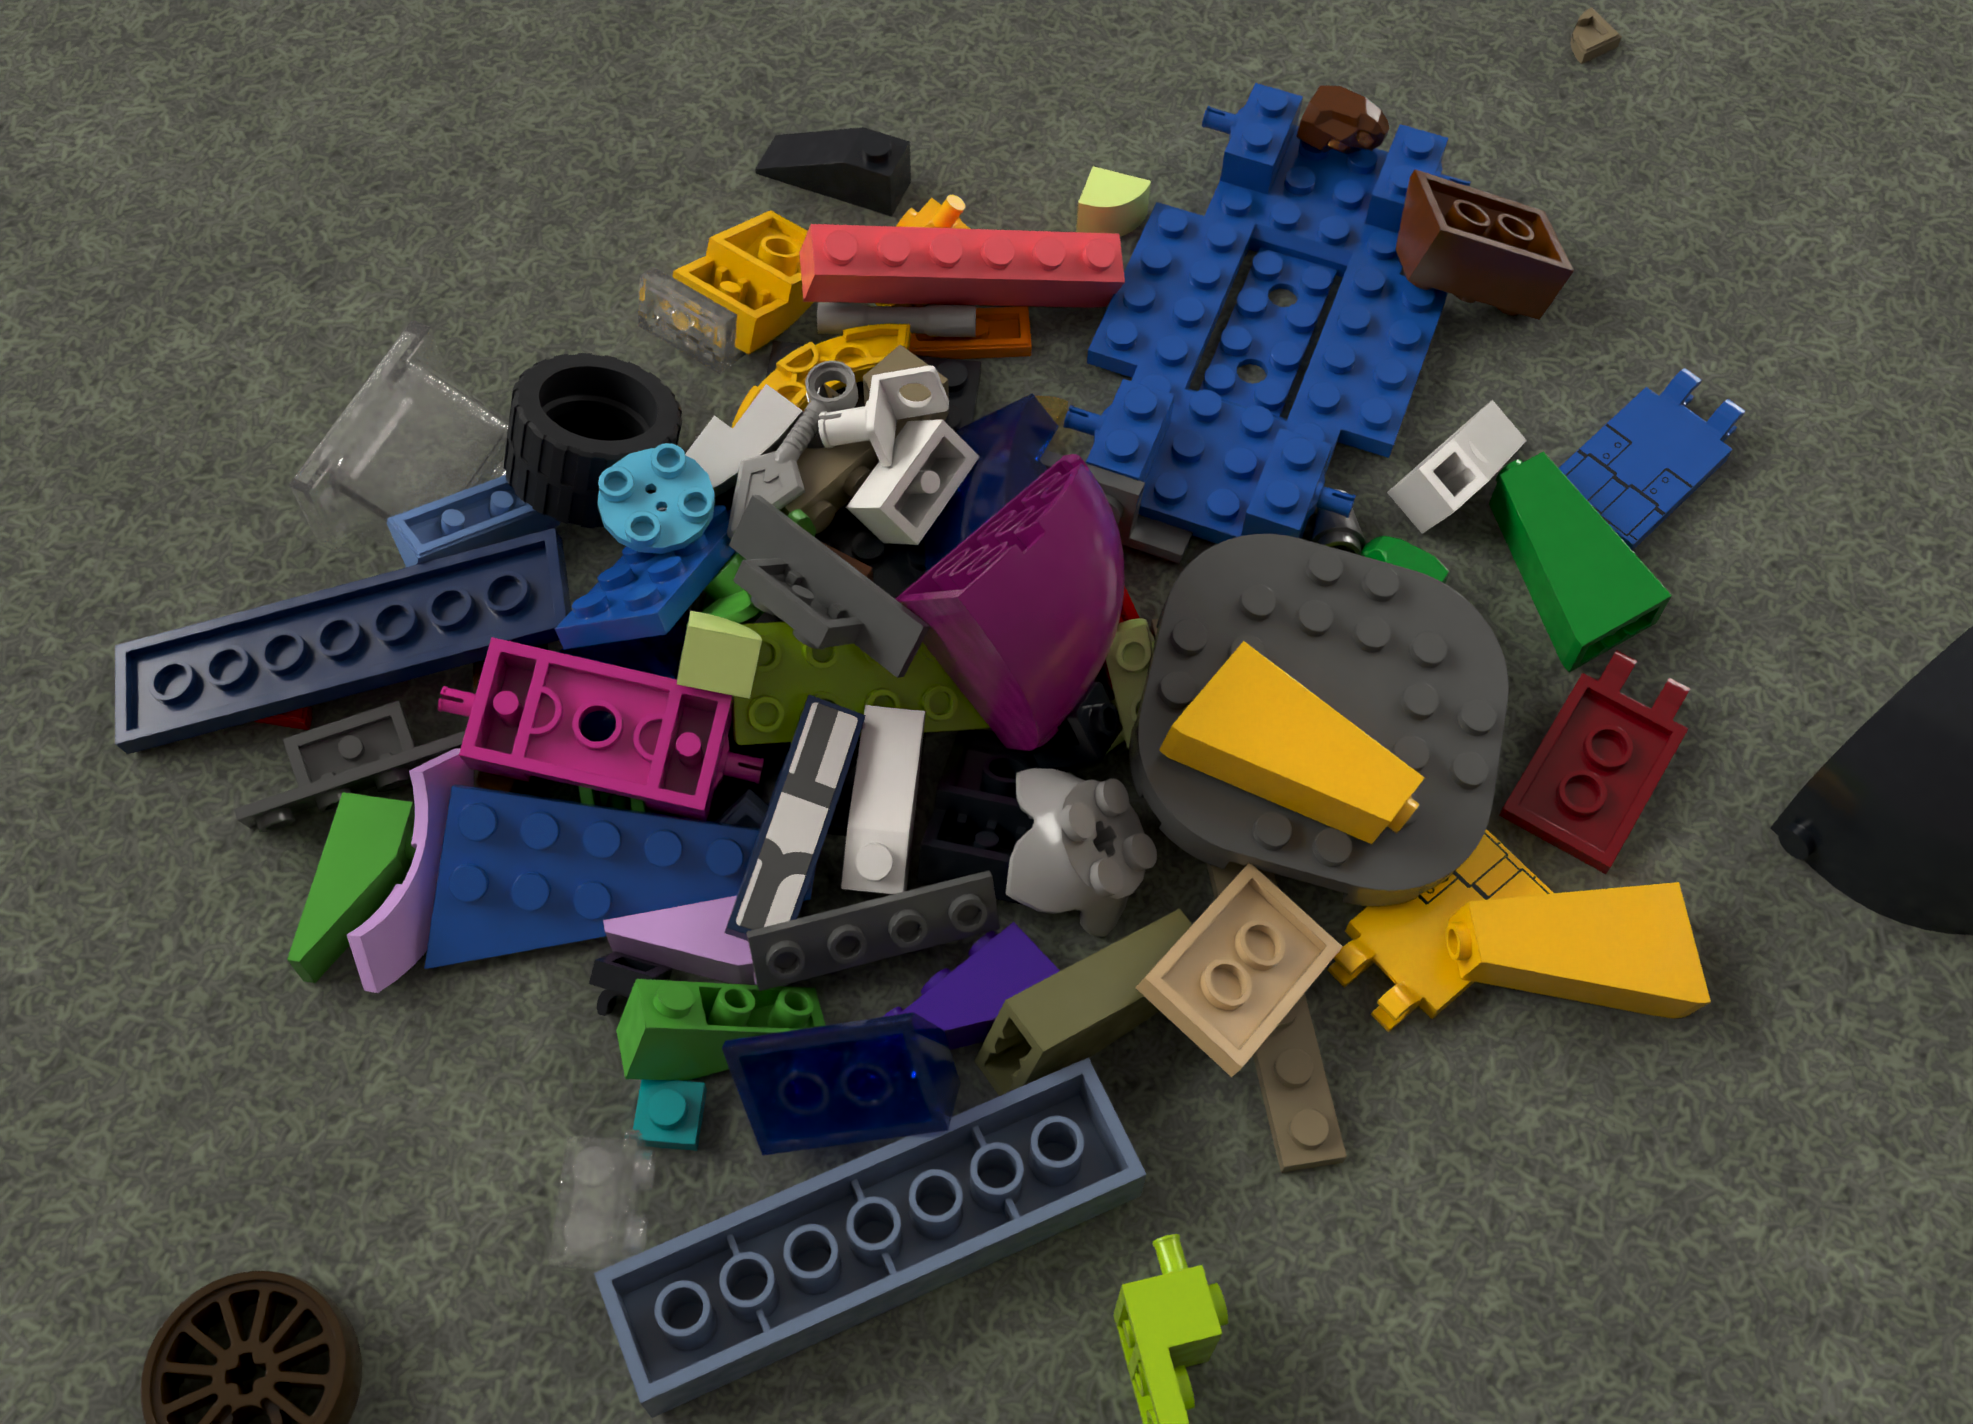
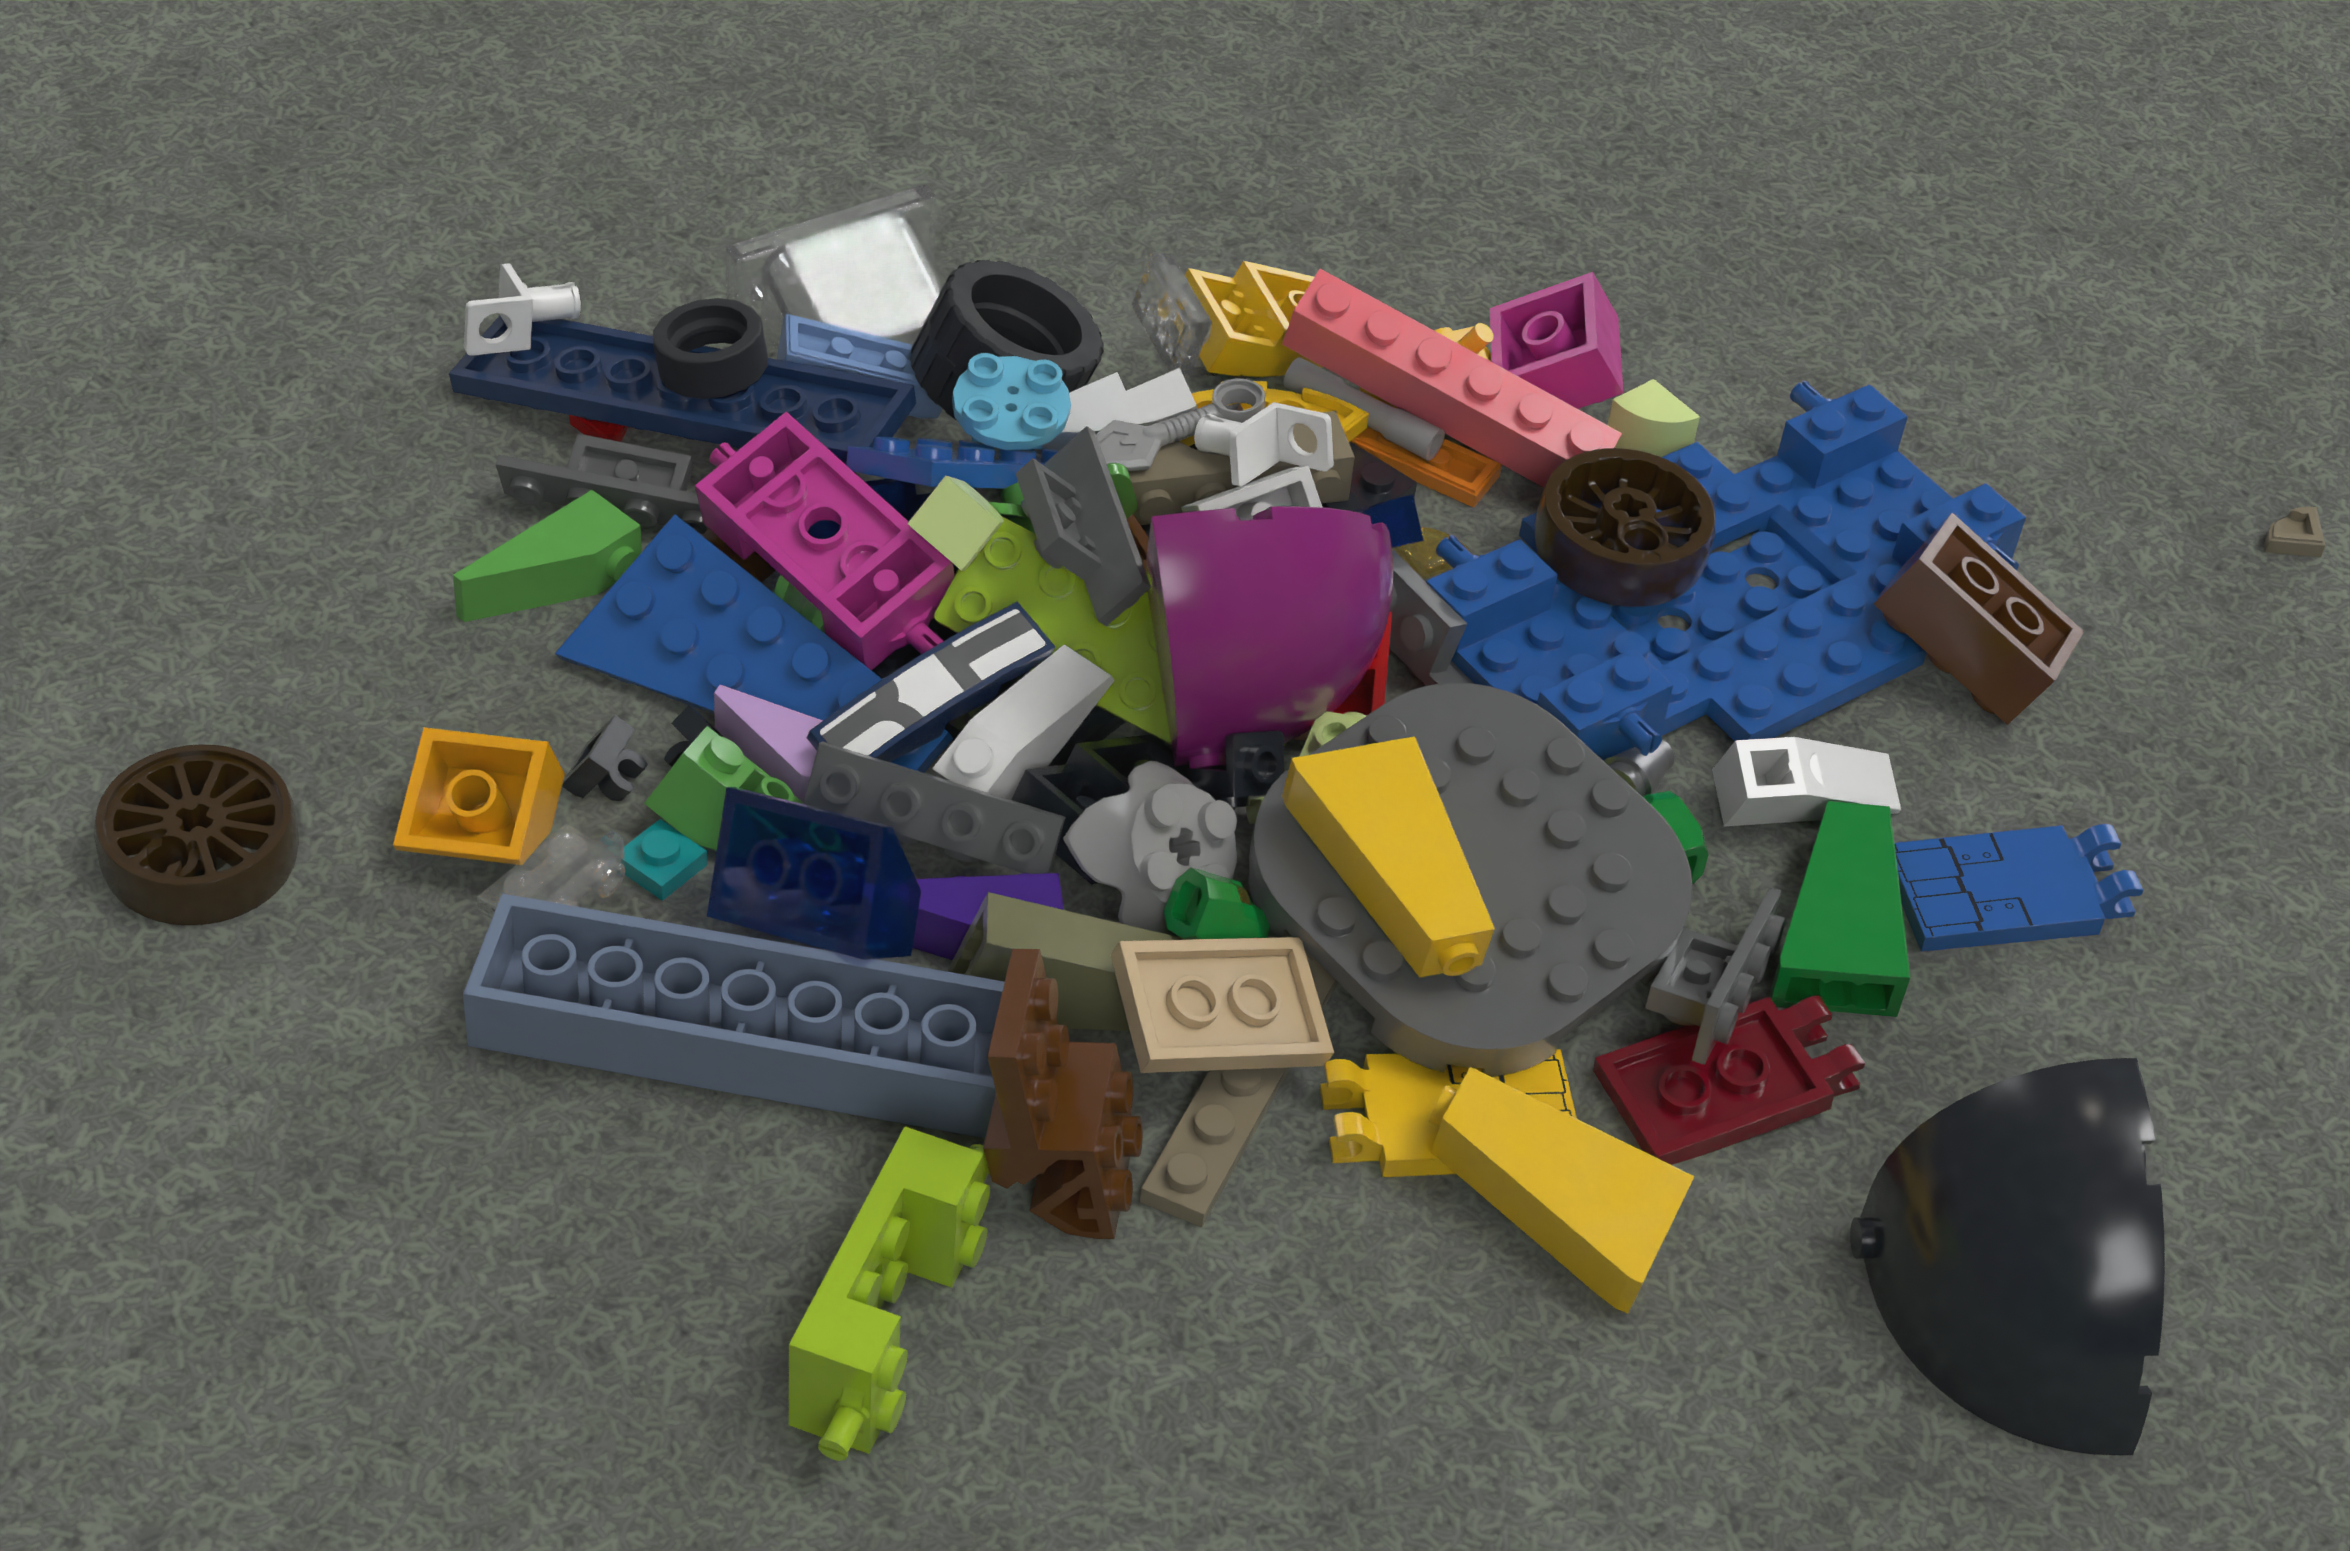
camera: 30 degrees right, 15 degrees down
lavender tile [347,748,474,993] -> none
black slope [755,127,911,217] -> none
reddish brown rock [1296,85,1389,154] -> none
none -> light orange slope [393,727,565,865]
none -> white bracket [464,263,581,356]
none -> black tile [562,715,648,801]
none -> black tyre [653,298,768,399]
none -> reddish brown piece [983,948,1143,1239]
none -> green rock [1164,867,1270,940]
none -> dark pink brick [1490,272,1624,409]
none -> dark brown piece [1535,448,1715,607]
none -> dark grey bracket [1645,888,1786,1065]

